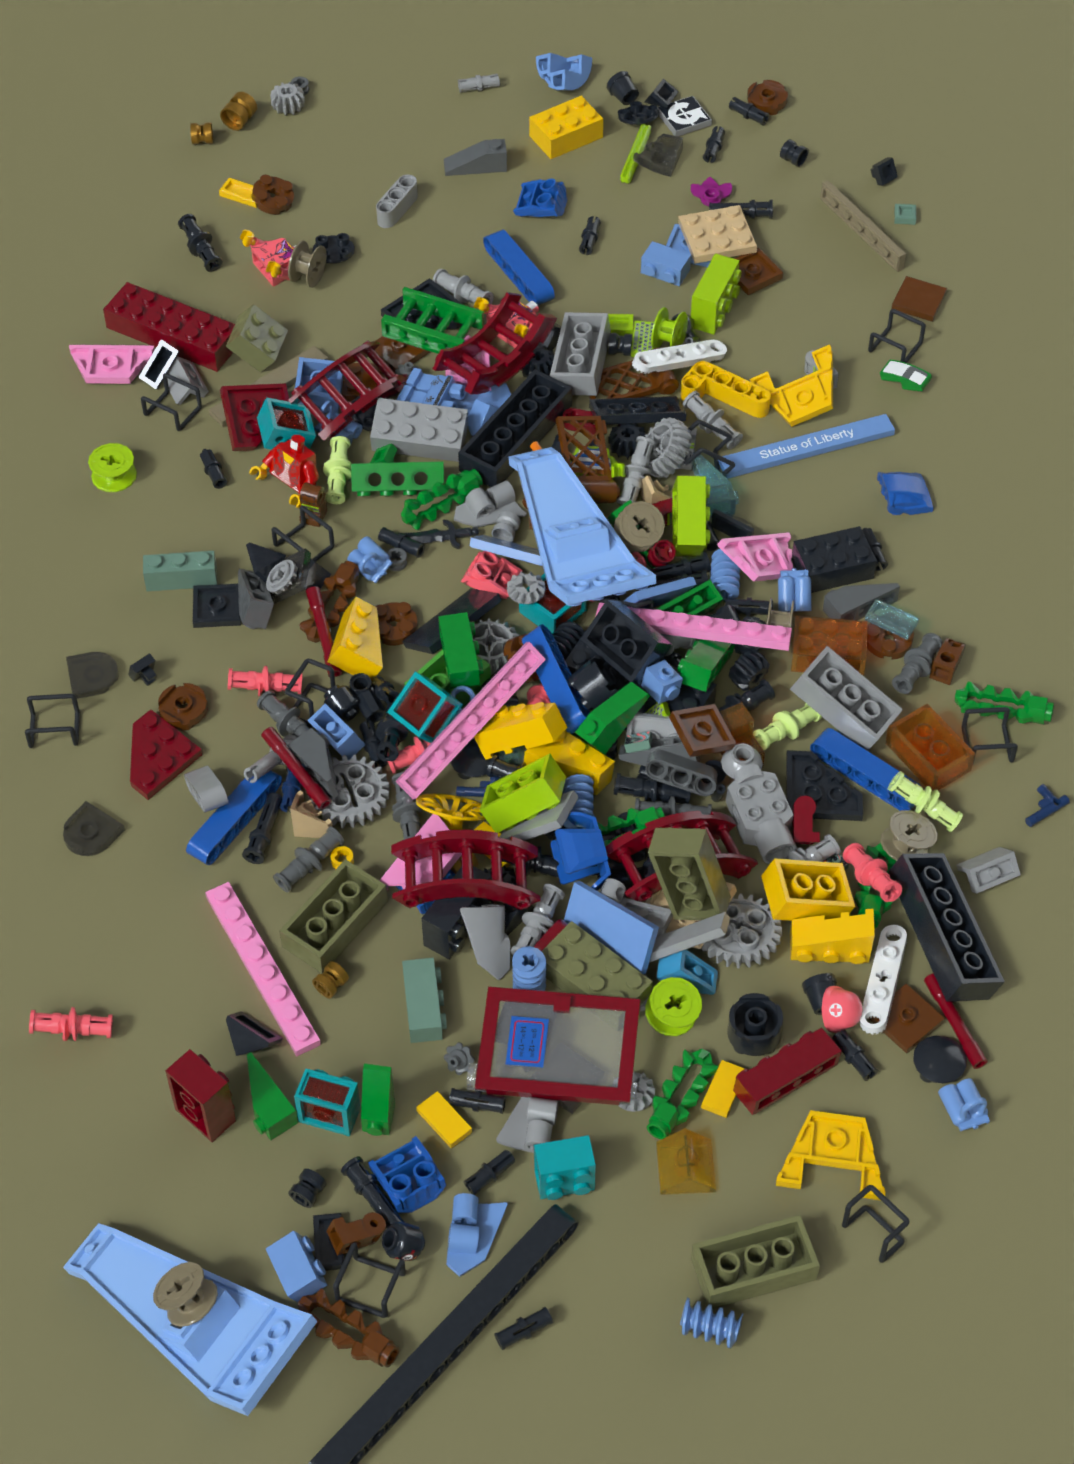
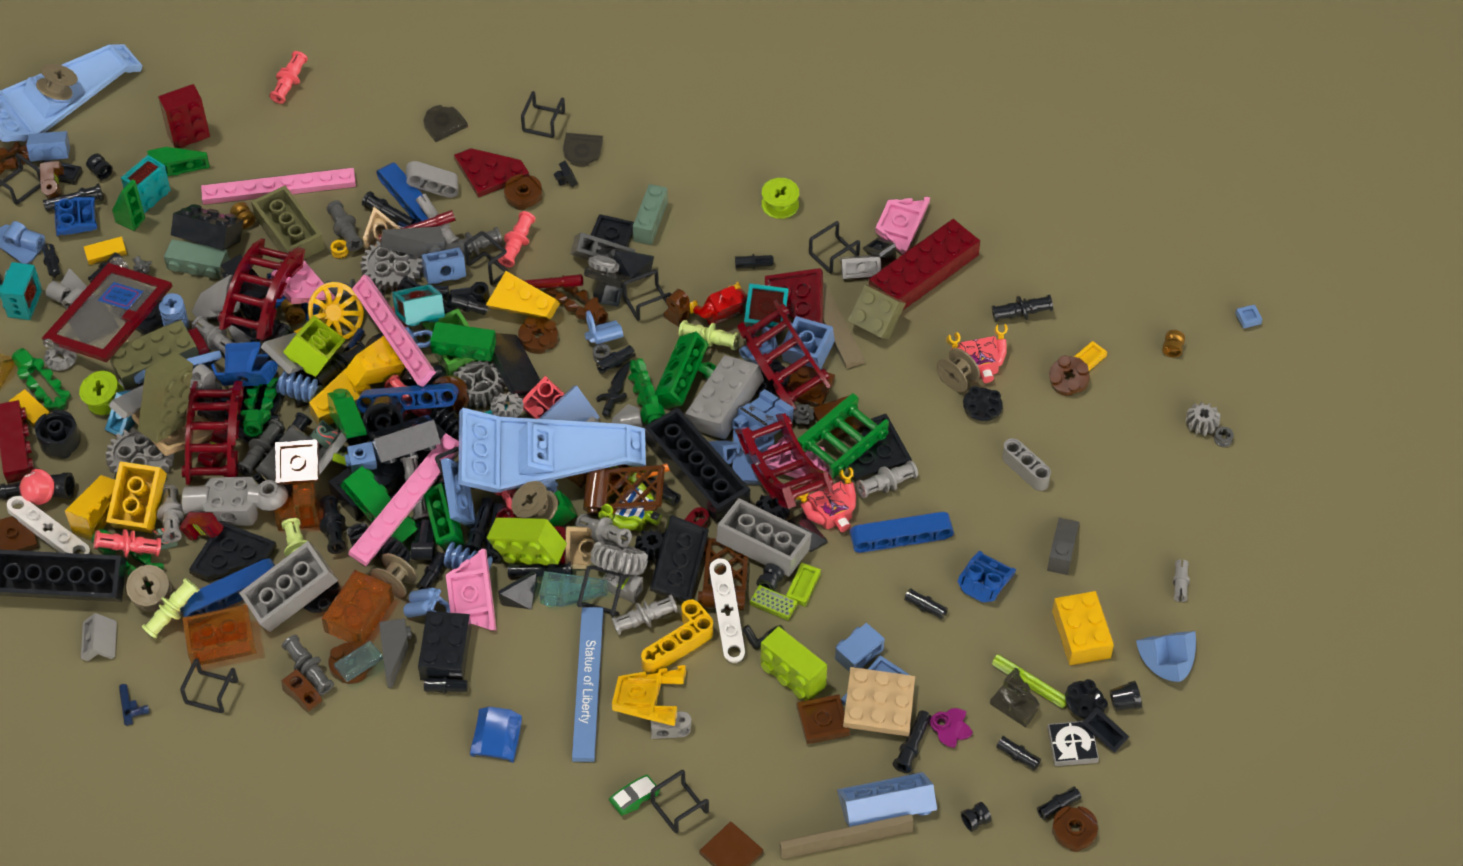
camera: 110 degrees right, 0 degrees up
pearl gold wheel [220,92,257,131] -> none
black slope [226,1011,283,1056] -> none
black head [324,684,359,721] -> none
black head [382,1222,425,1261] -> none
lime piece [651,307,688,349] -> none
green sword [955,681,1054,725] -> none
none -> black brick [170,204,243,250]
none -> slope [837,772,937,827]
none -> medium blue plate [1235,304,1263,329]

